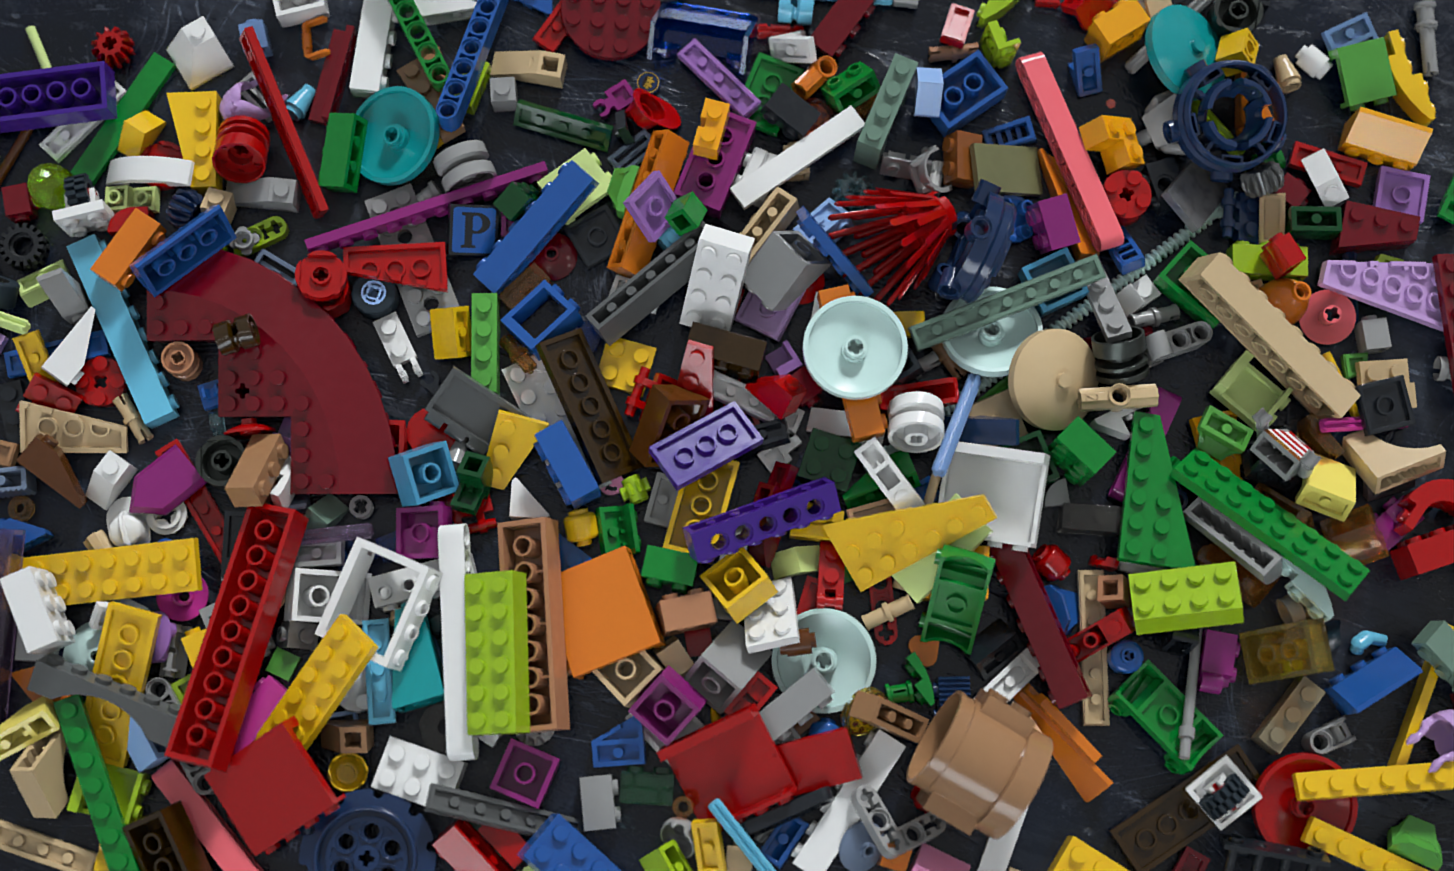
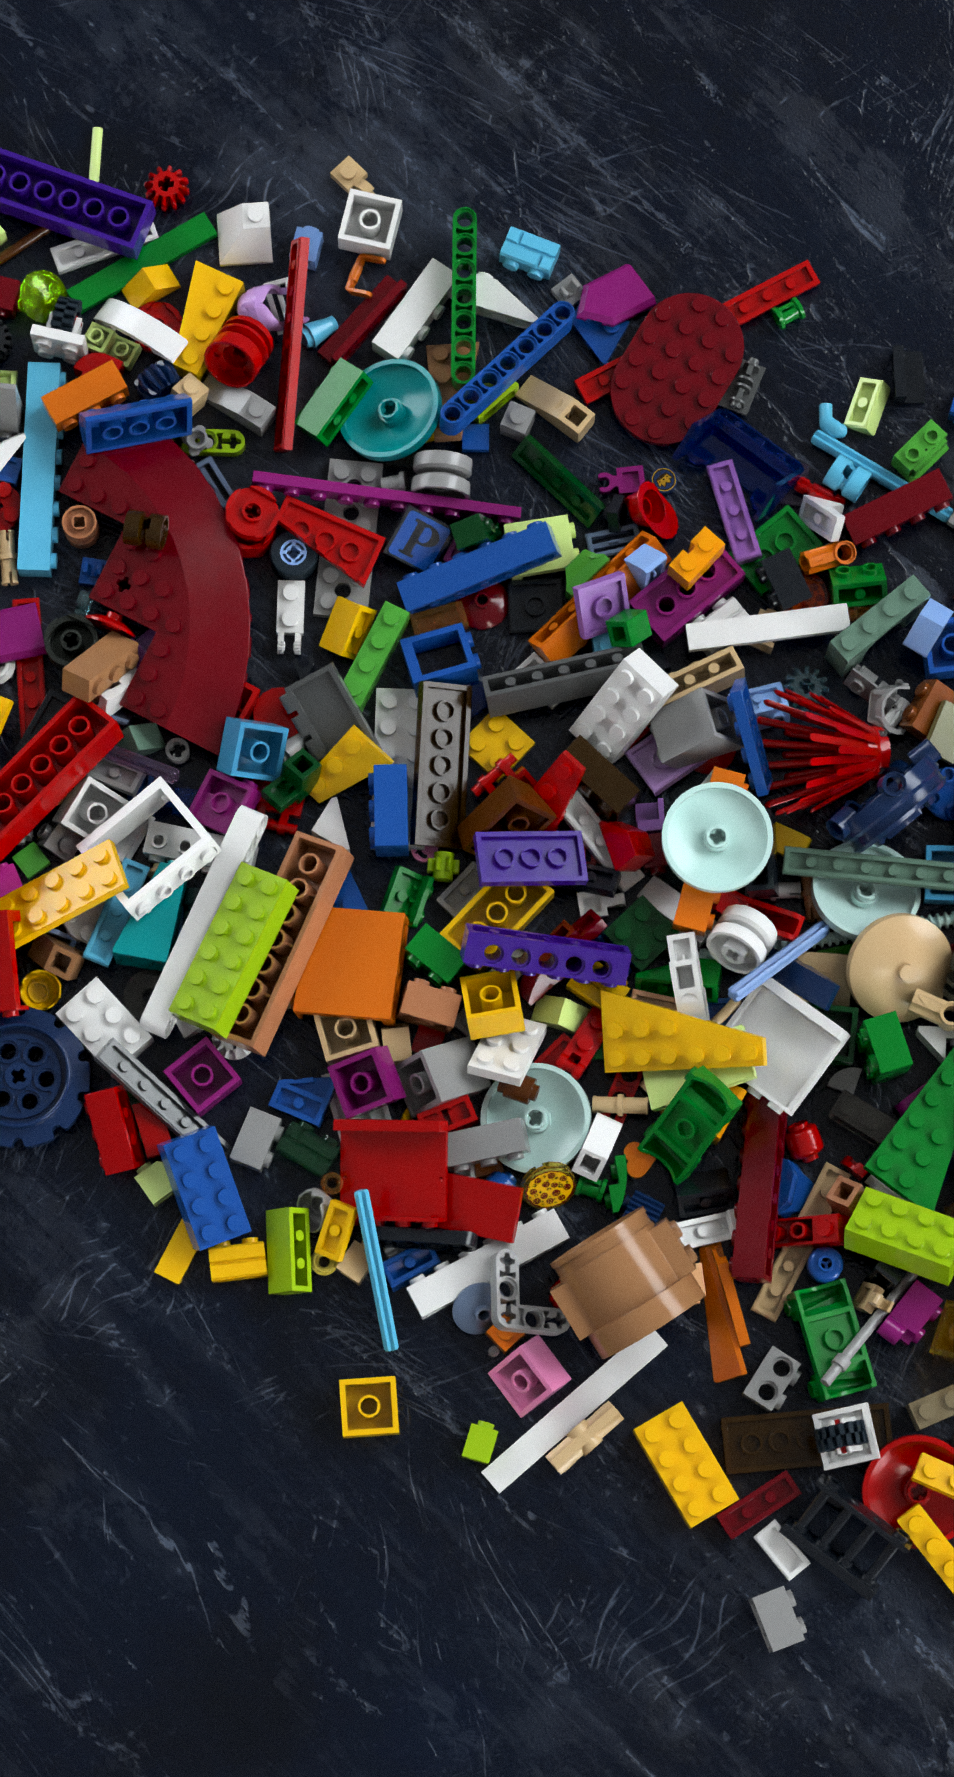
camera: 30 degrees right, 0 degrees up
clear orange axle [499,334,537,374] -> none
yellow head [563,508,599,547] -> none
medium nougat brick [849,690,929,743] -> none
none -> blue tile [462,424,489,453]
none -> white slope [571,1112,623,1182]
none -> light blue slope [624,543,667,590]
none -> light grey brick [741,1346,802,1413]
none -> tan plate [852,1281,895,1315]

